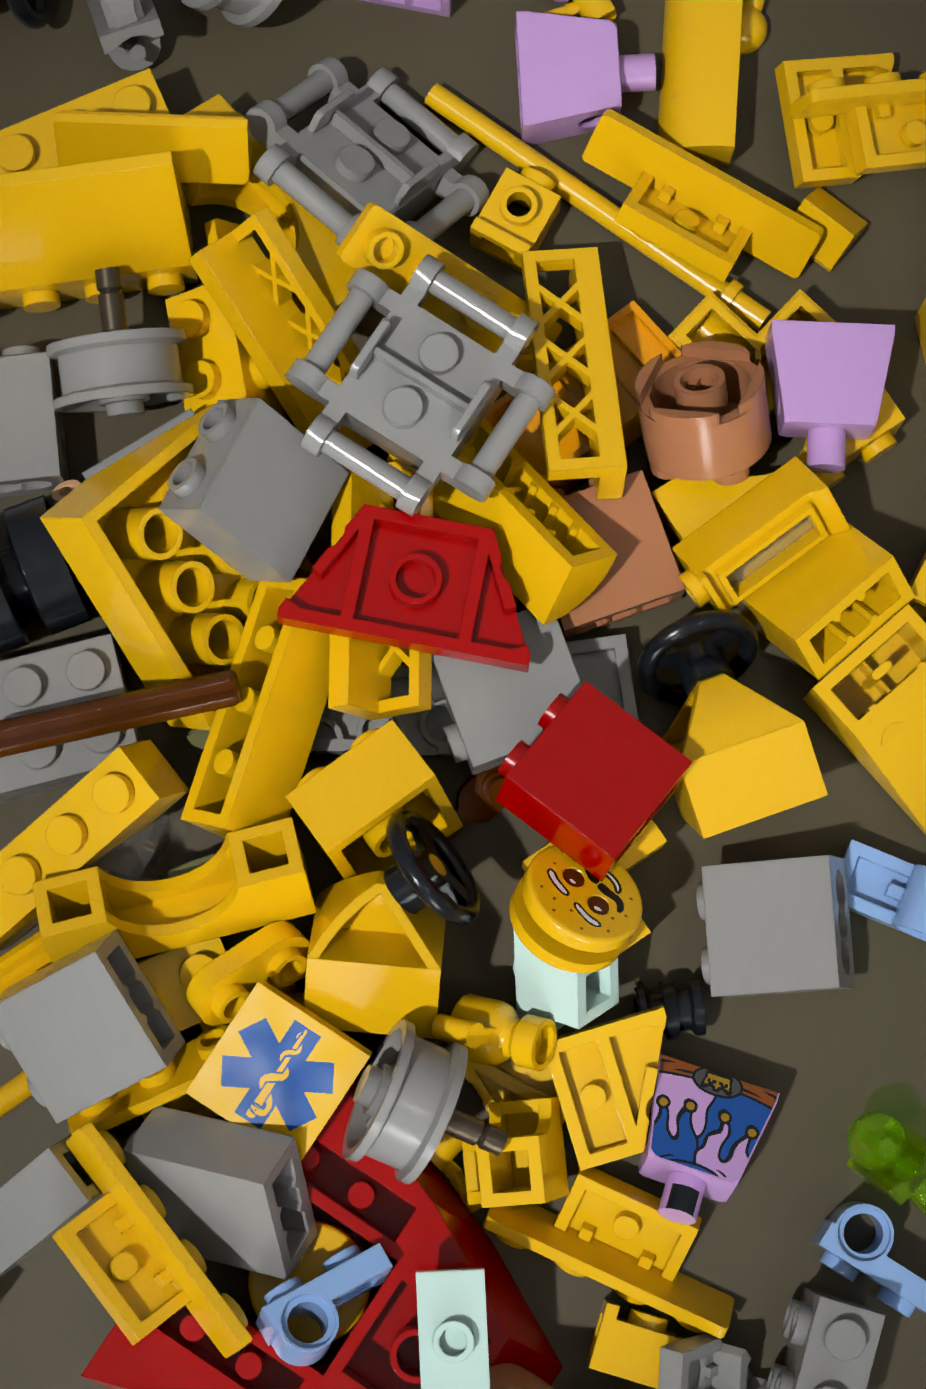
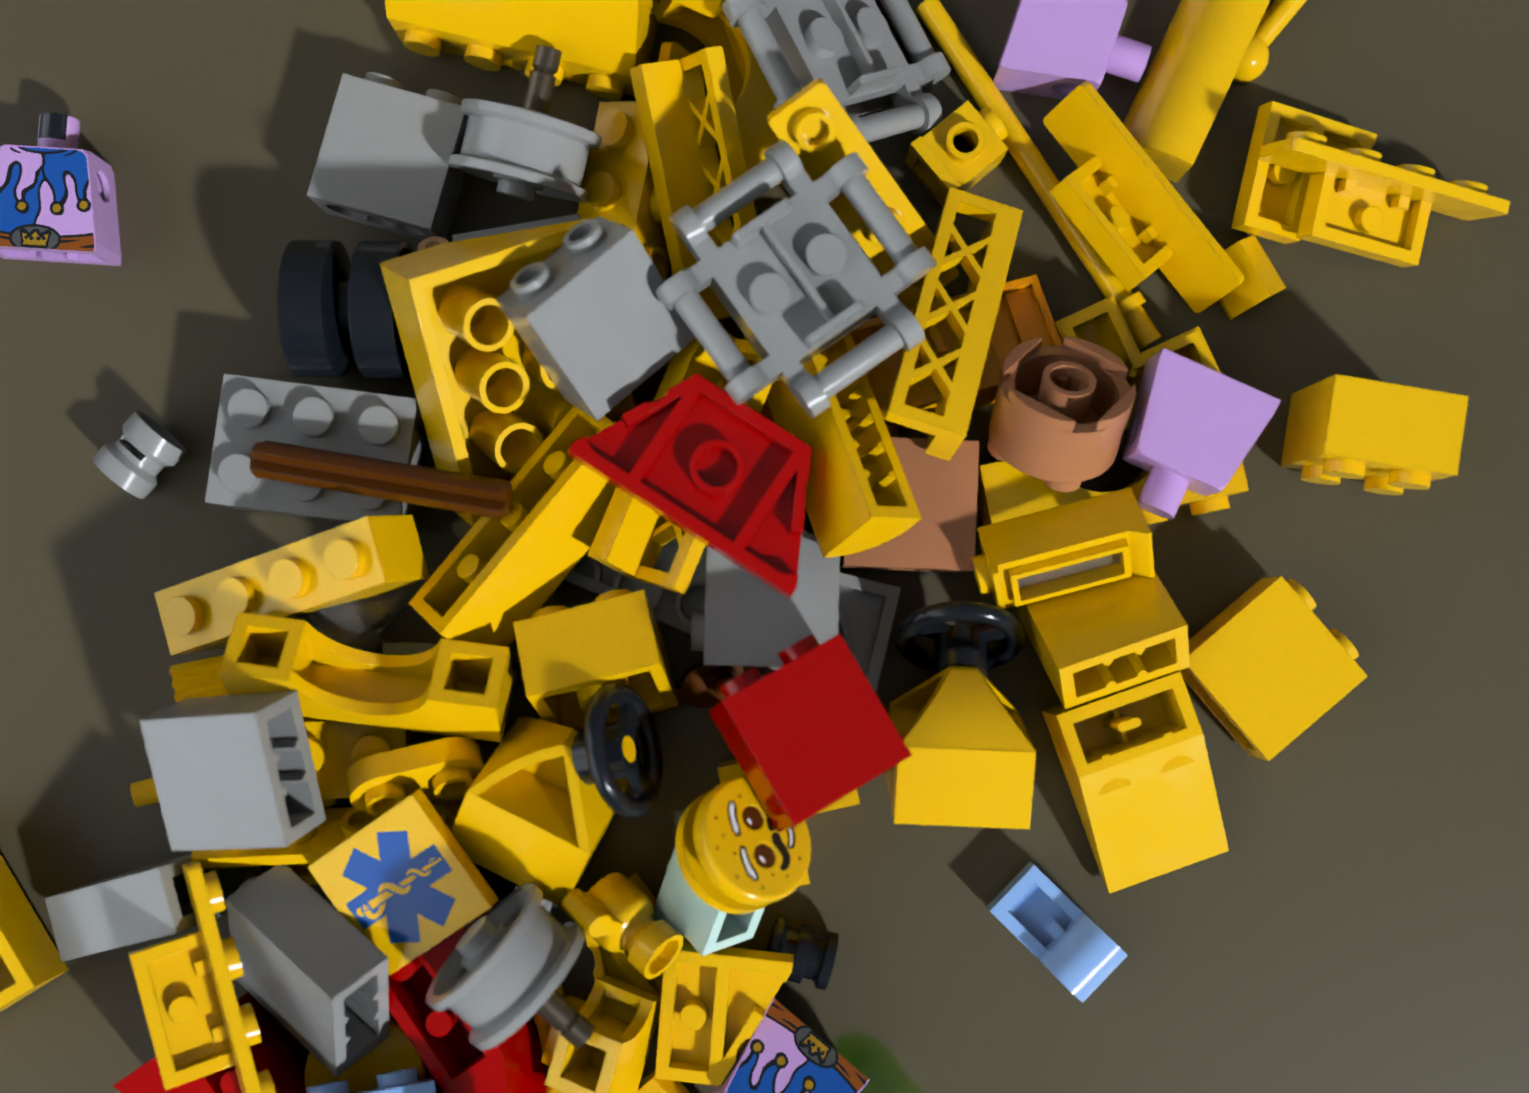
camera: 20 degrees right, 5 degrees up
light grey piece [696,855,856,998] -> none

